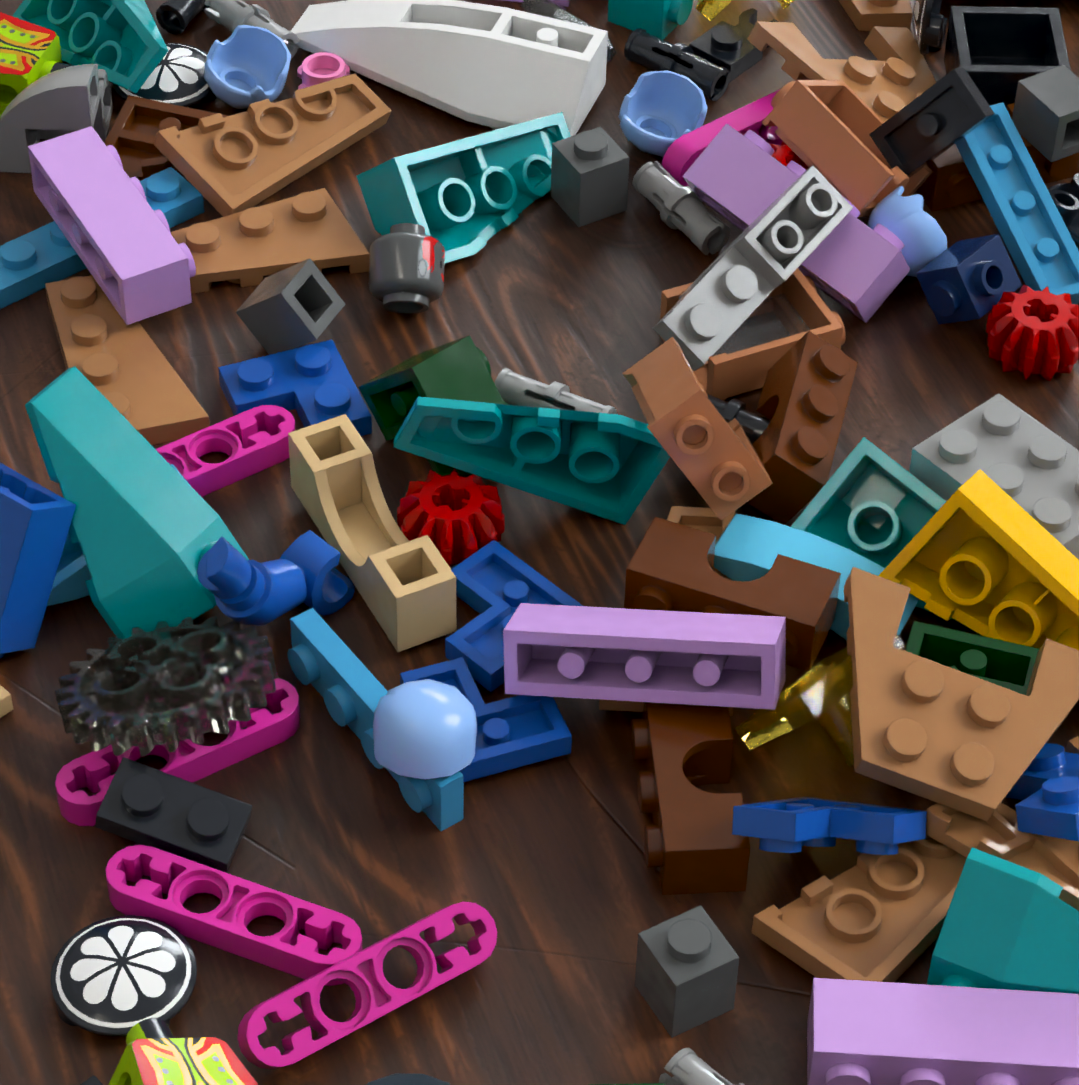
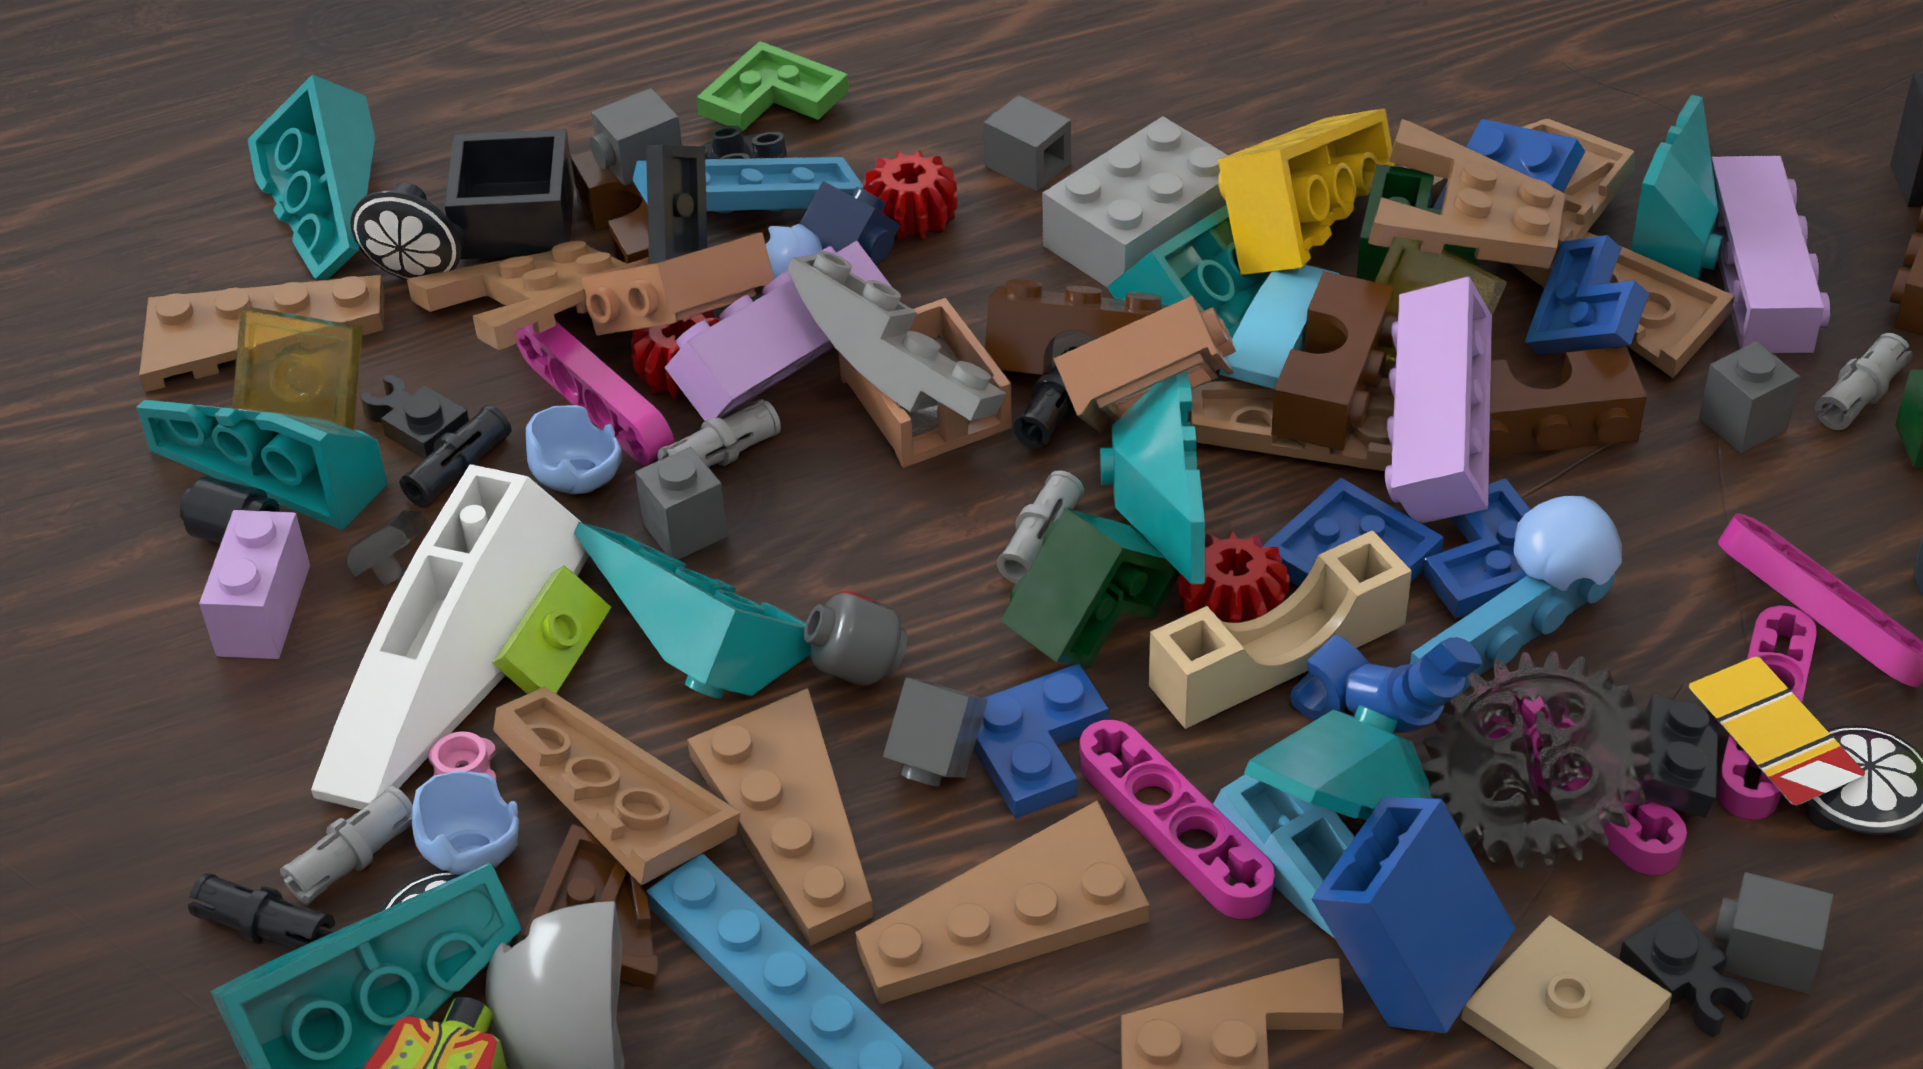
camera: 90 degrees left, 0 degrees up
lavender brick [28,126,196,325] -> none
none -> lime plate [492,565,611,694]
none -> yellow sticker [1689,657,1865,805]

